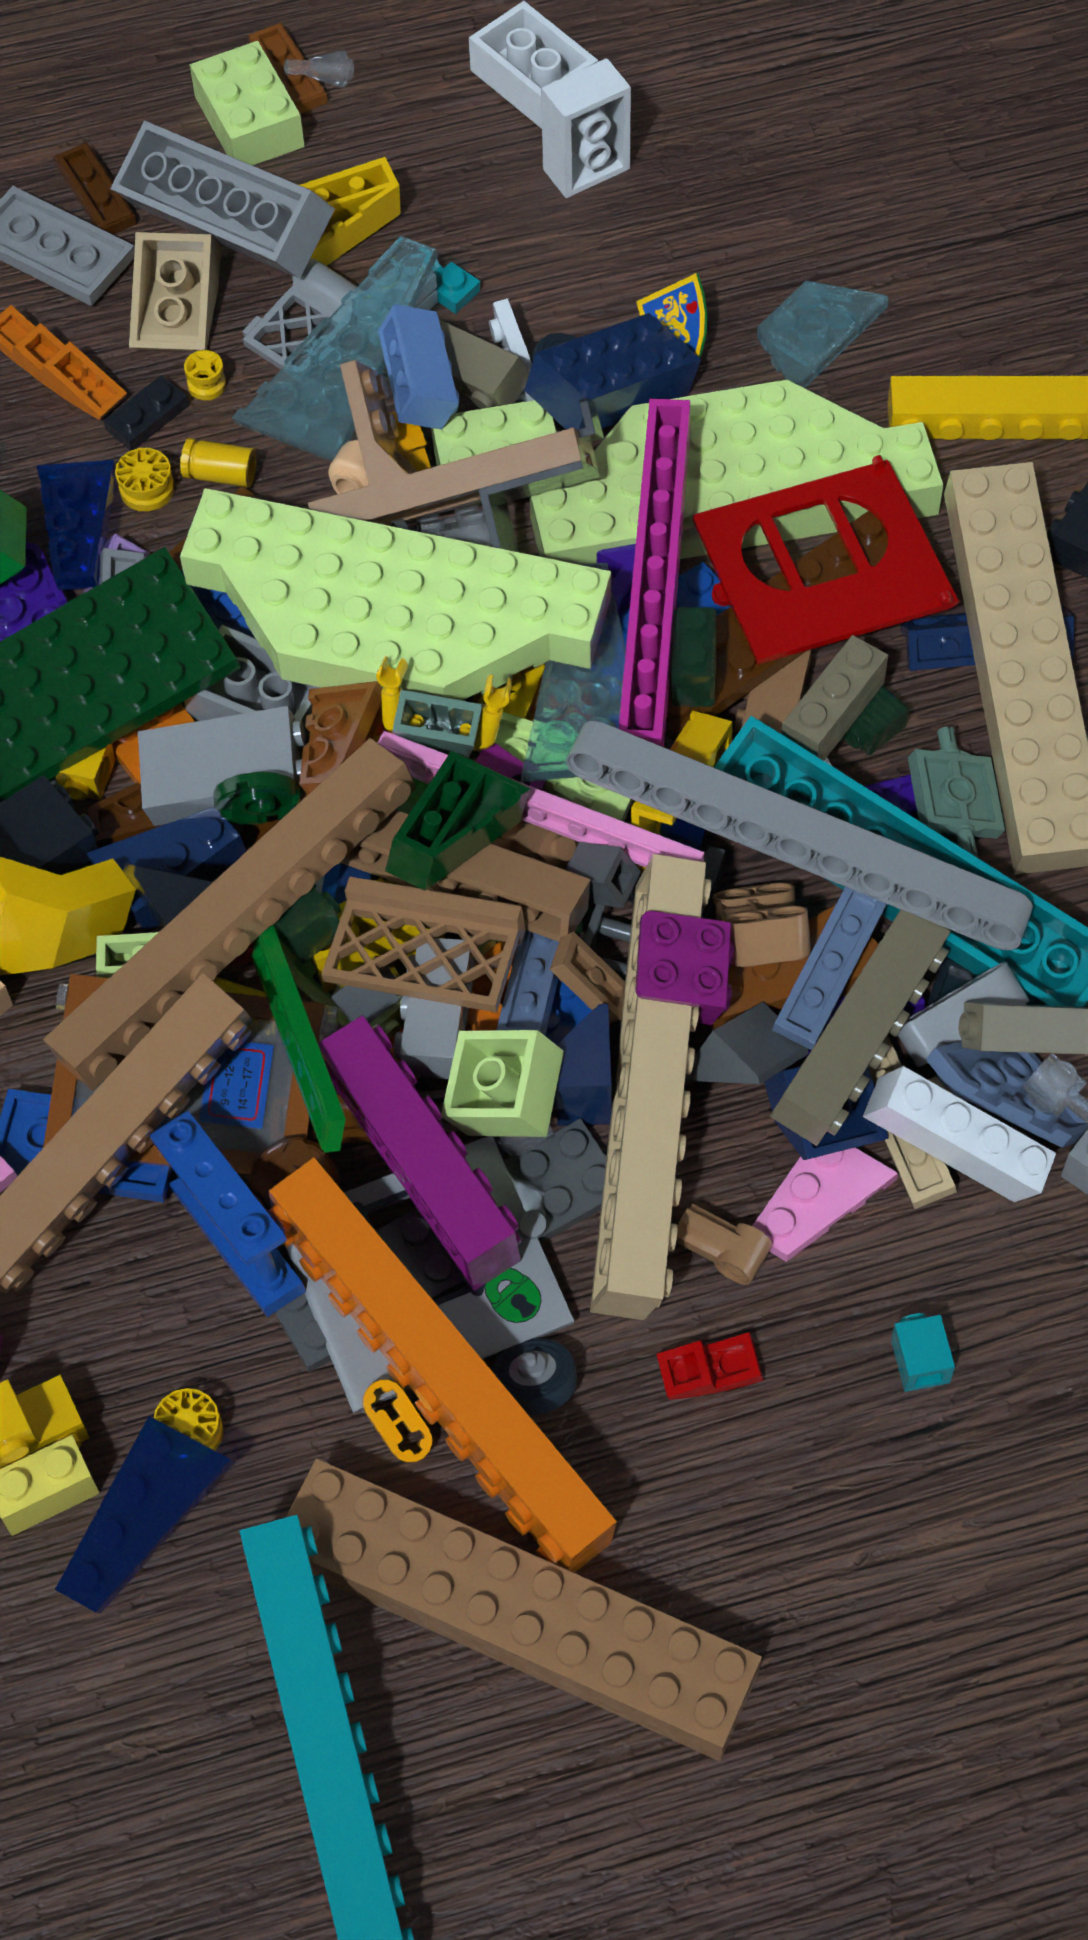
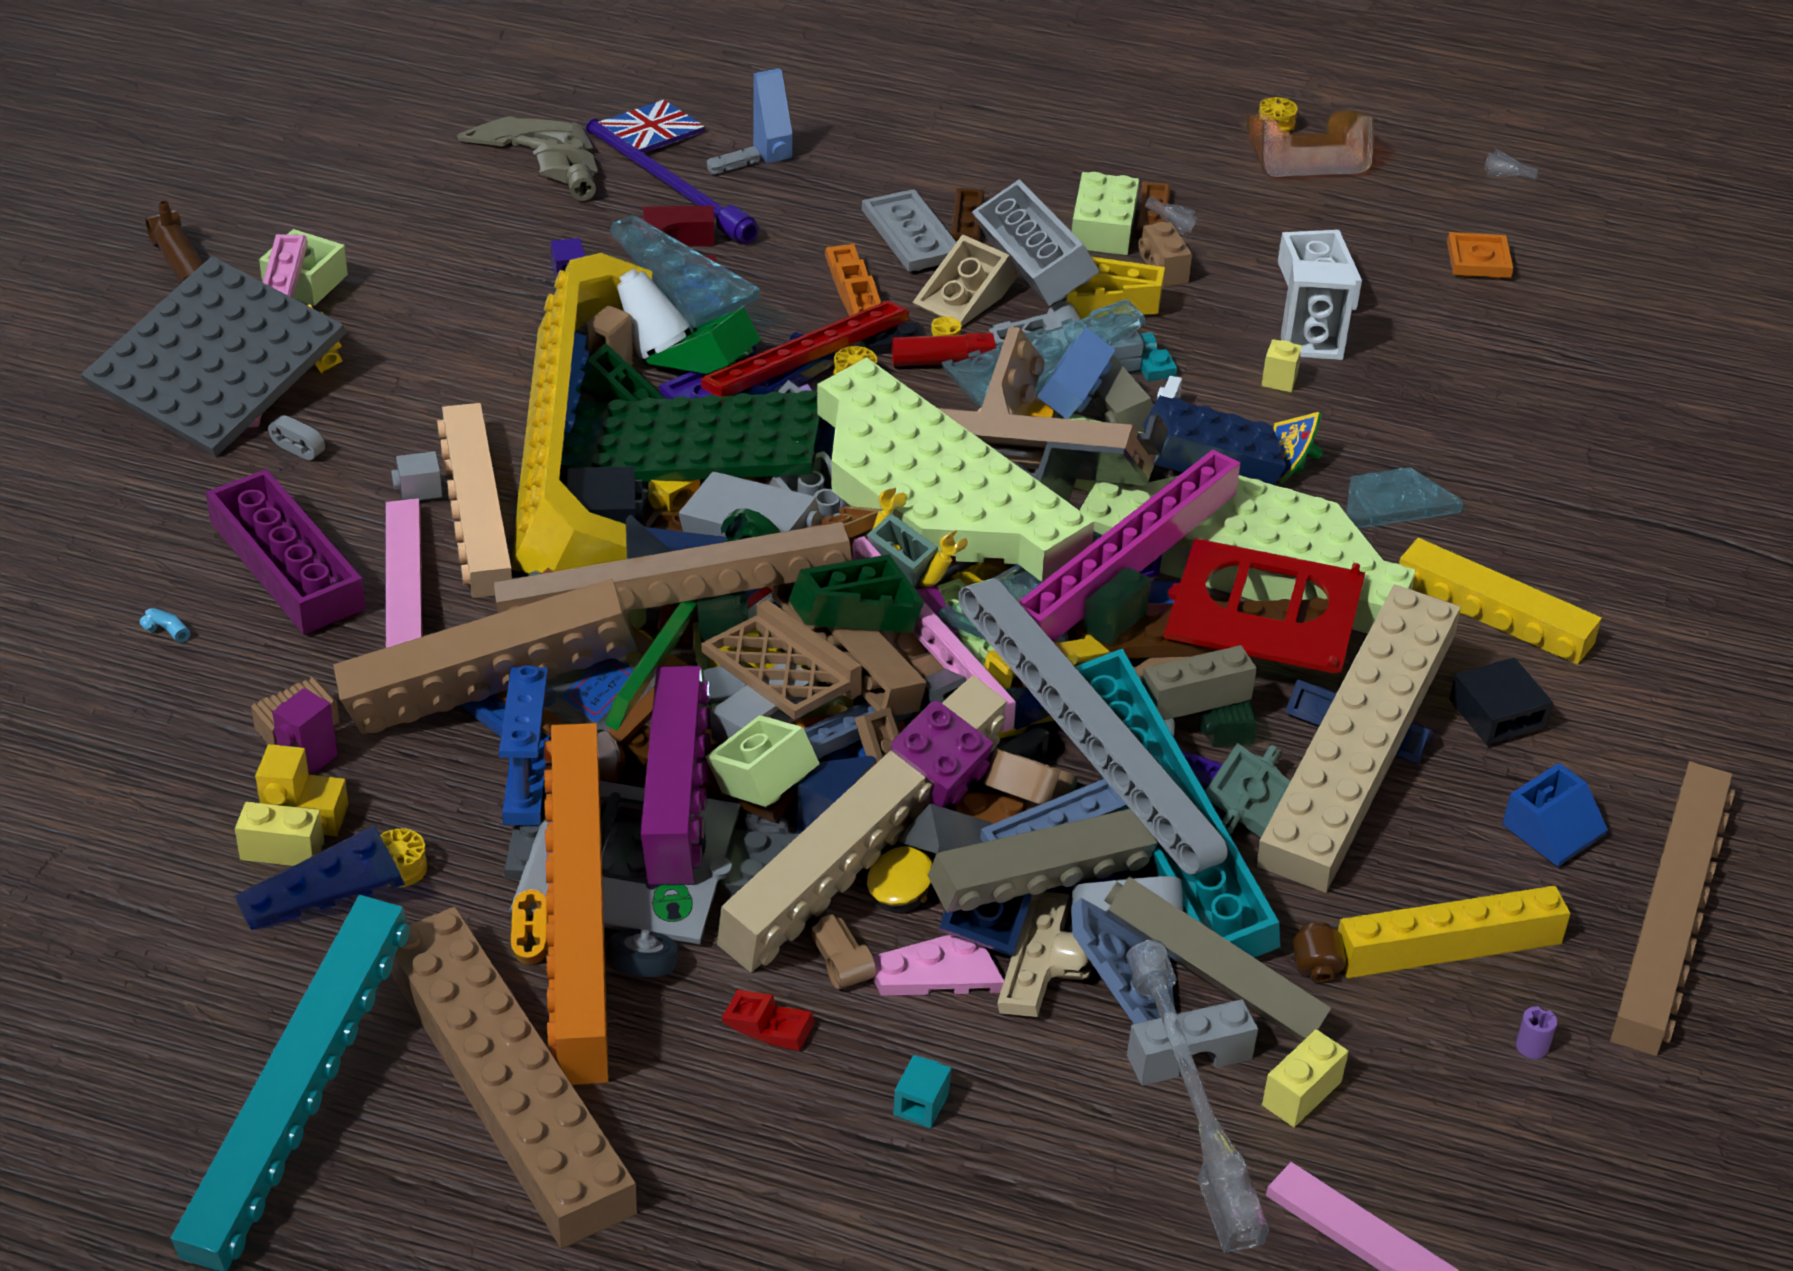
camera: 30 degrees right, 20 degrees down
yellow piece [180,438,257,488] -> none
white brick [863,1066,1056,1202] -> none
none -> red tile [701,300,909,397]
none -> yellow piece [867,846,934,913]
none -> red piece [892,333,995,367]
none -> medium nougat brick [1139,222,1192,287]
none -> light yellow brick [1261,339,1302,392]

